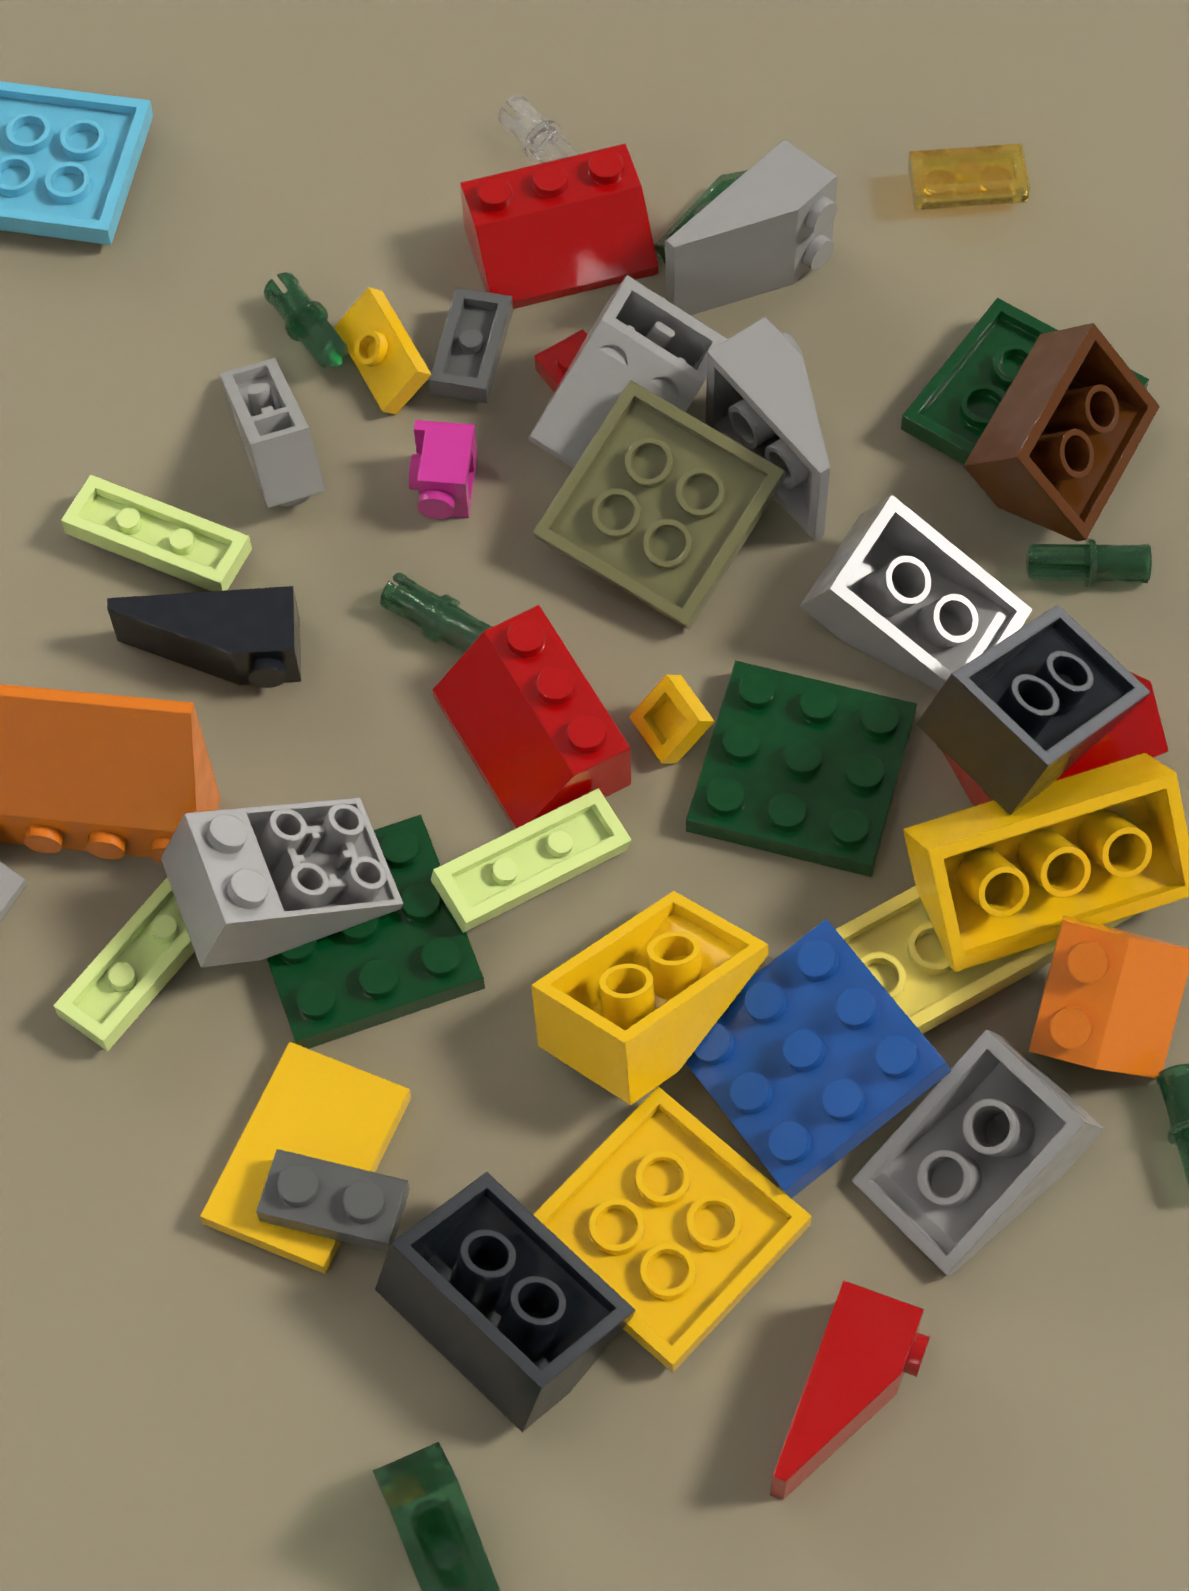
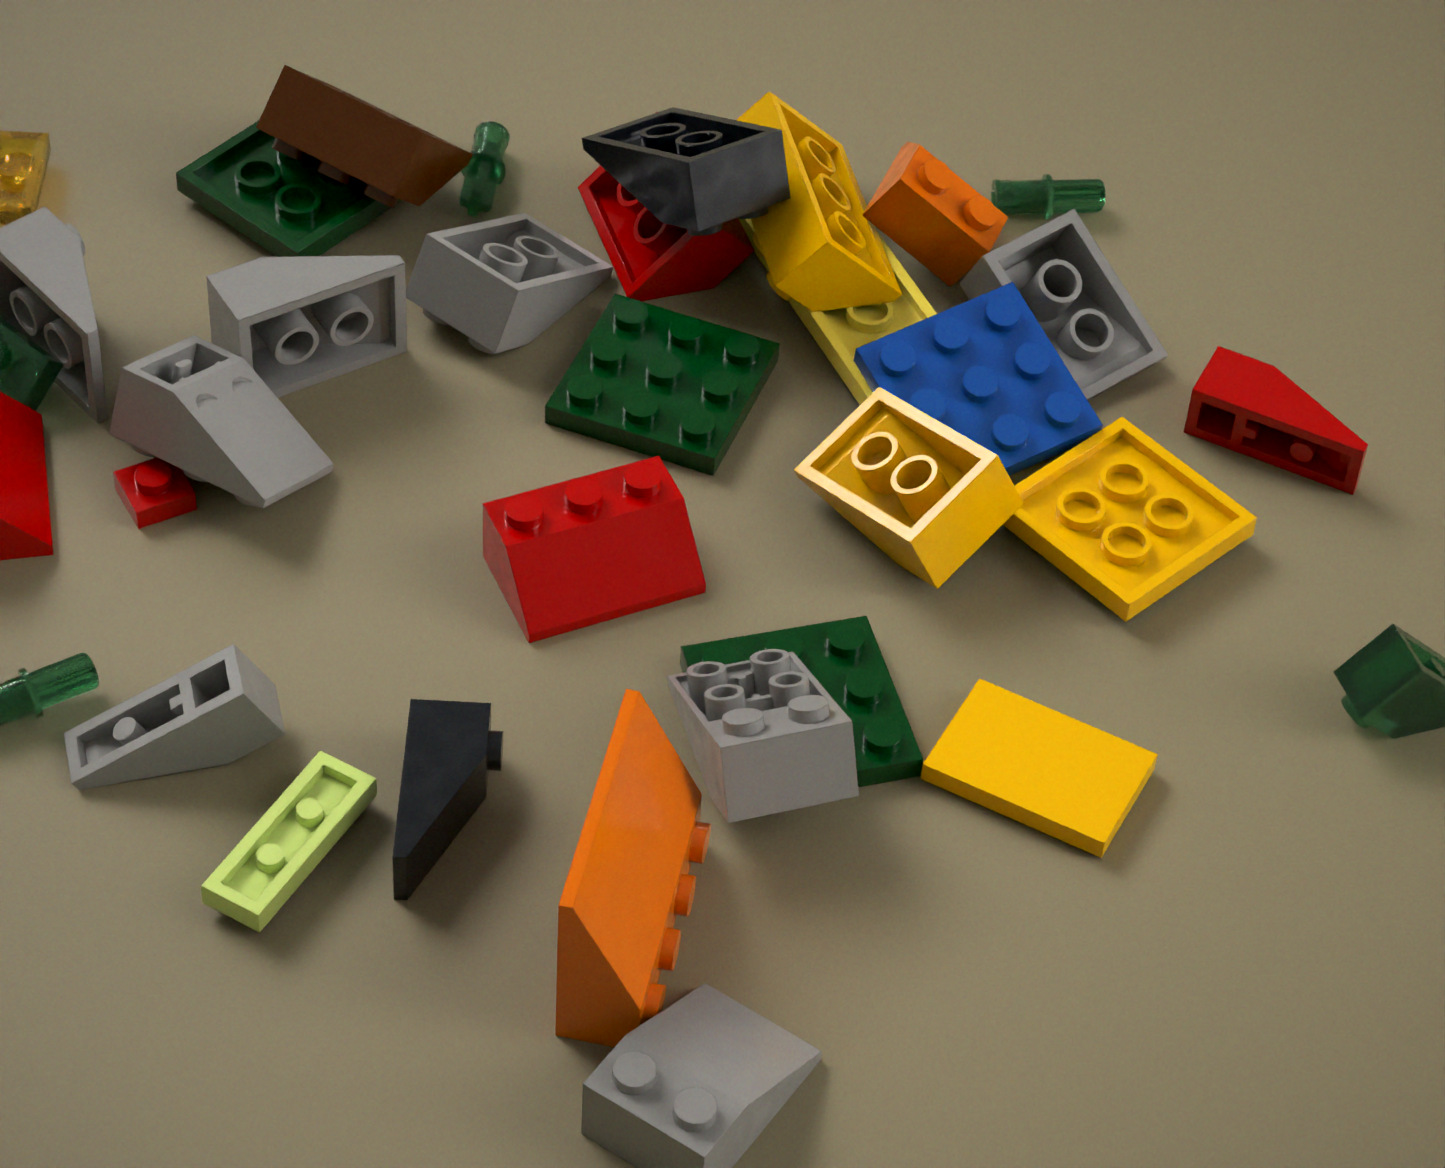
camera: 90 degrees left, 15 degrees down
yellowish green plate [53,877,195,1051] -> none
dark grey plate [256,1149,410,1252] -> none
yellow plate [334,287,432,415] -> none
black slope [375,1172,635,1433] -> none
clear green pin [380,572,492,653] -> none
dark pink brick [409,420,478,519] -> none
dark grey plate [429,288,513,403] -> none
yellowish green plate [431,788,632,933] -> none
olive plate [533,380,787,630] -> none
yellow plate [629,674,715,764] -> none

